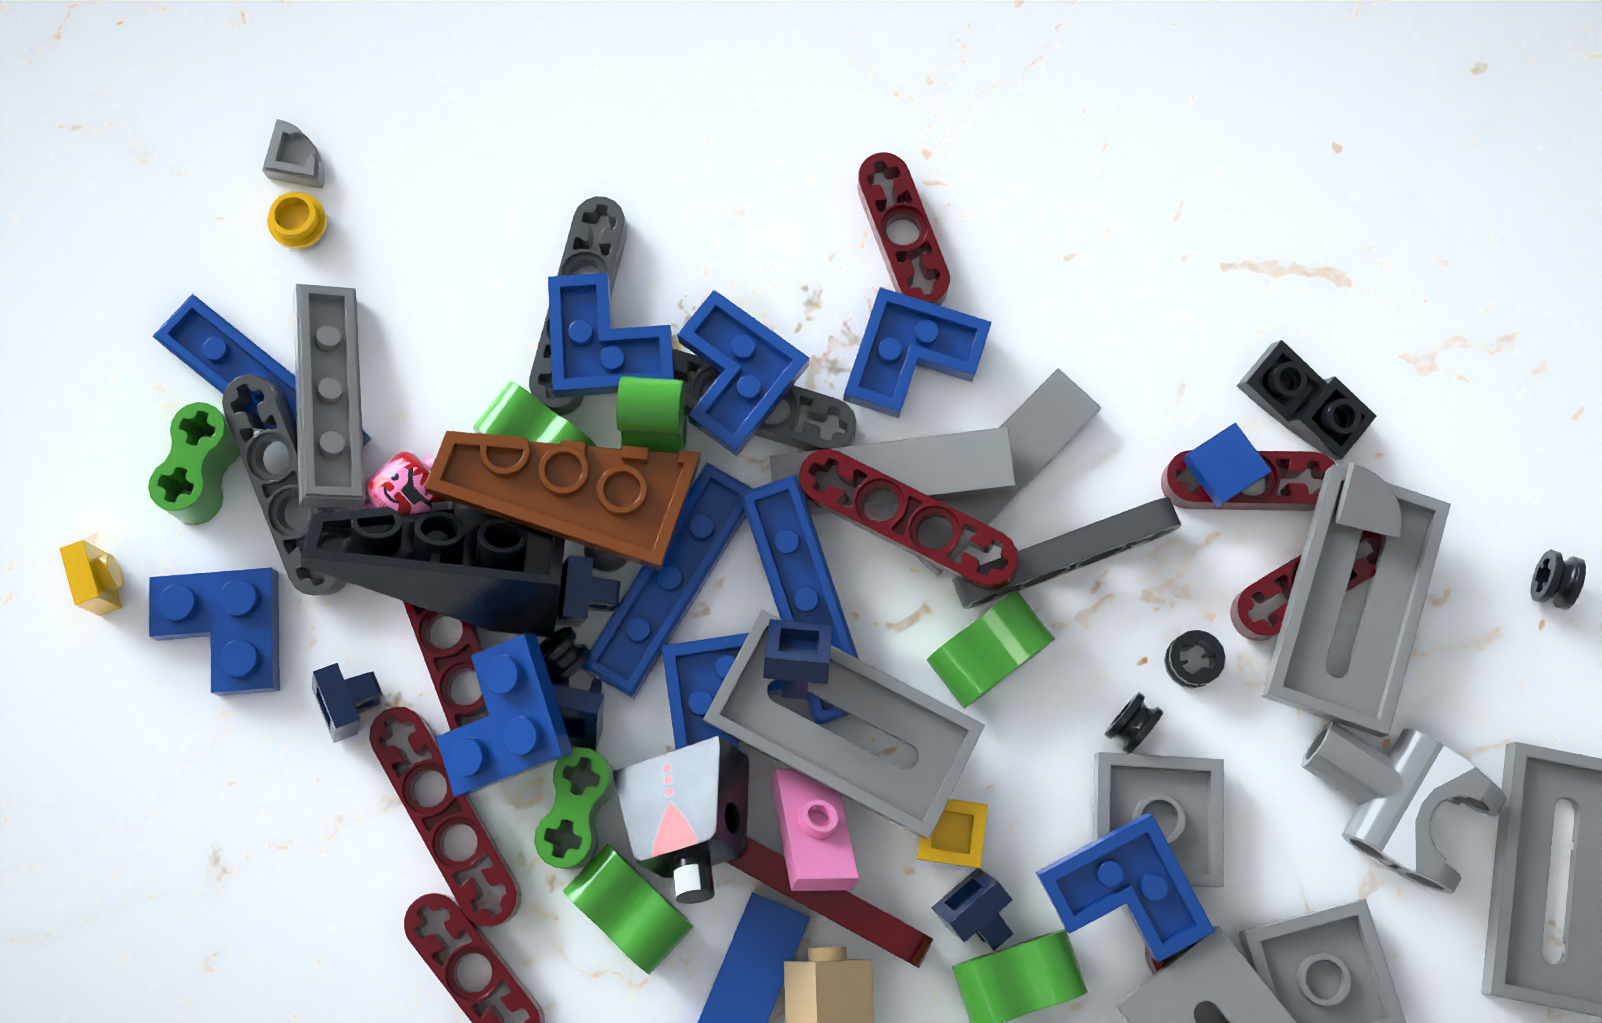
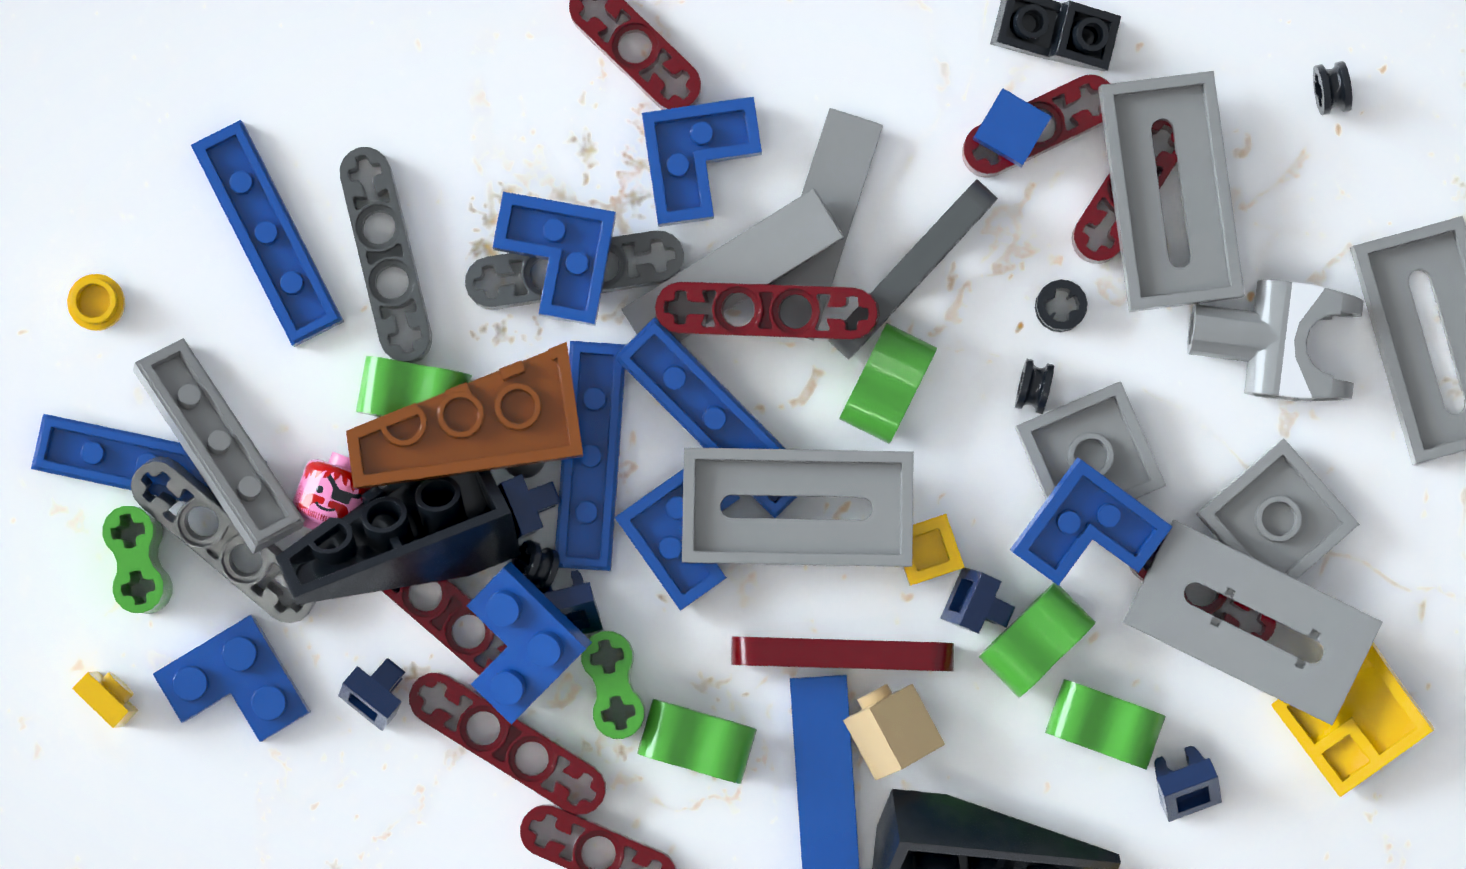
camera: 25 degrees left, 10 degrees up
light grey tile [262,119,325,188] -> none
blue plate [548,272,675,398] -> none
torso [613,736,749,904] -> none
bright green axle [616,376,687,454] -> none
dark blue tile [763,619,833,700] -> none
bright pink plate [770,769,859,891] -> none
light grey tile [1334,462,1402,538] -> none
none -> blue tile [191,120,344,347]

